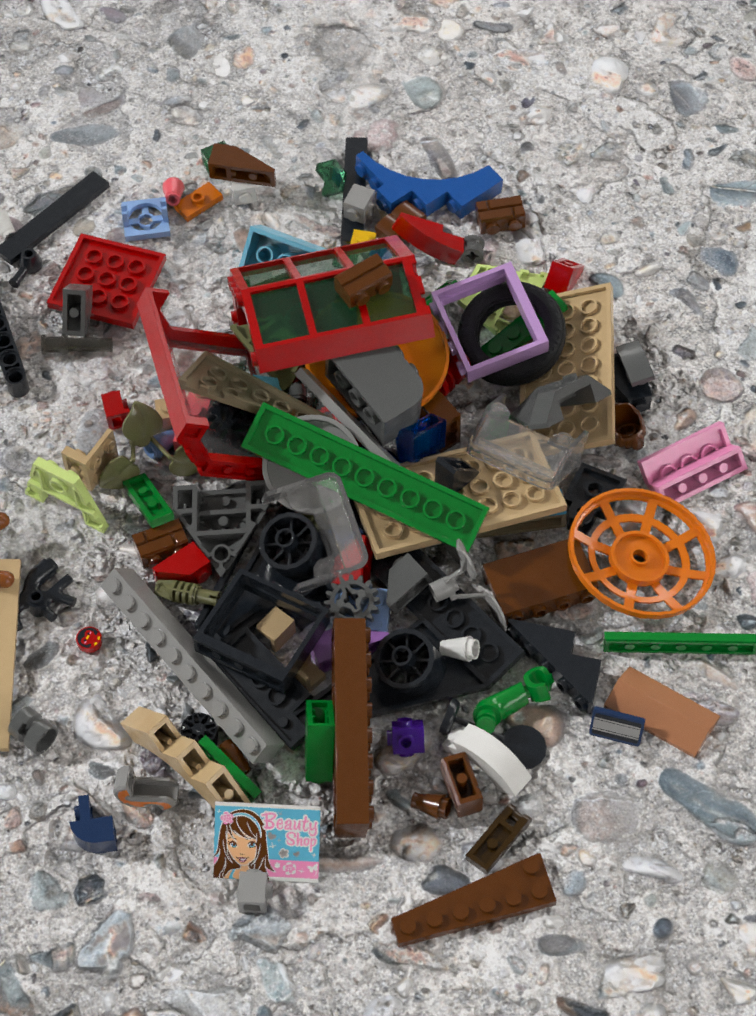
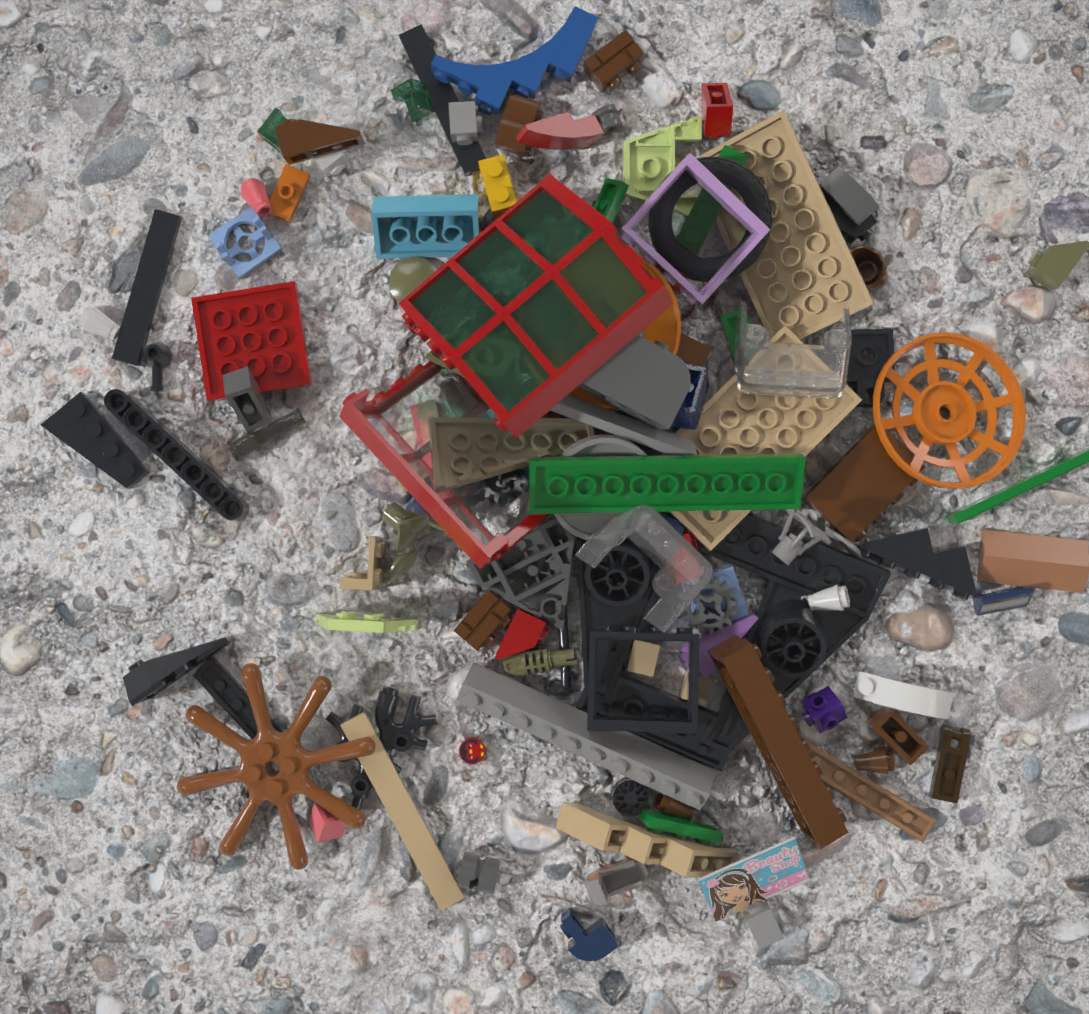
camera: 25 degrees left, 30 degrees up
red brick [101,390,130,430] -> none
green plate [122,473,175,528] -> none
green slope [305,700,335,784] -> none
reddish brown brick [334,254,393,308] -> none
dark grey slope [386,553,433,615] -> none
reddish brown wing [391,853,557,948] -> none
black slope [435,456,479,492] -> none
black piece [439,698,547,770] -> none
green piece [473,666,554,734] -> none
dark grey wedge [511,373,612,430] -> none
bright pink slope [637,421,748,503] -> none
none -> medium nougat tile [799,736,936,843]

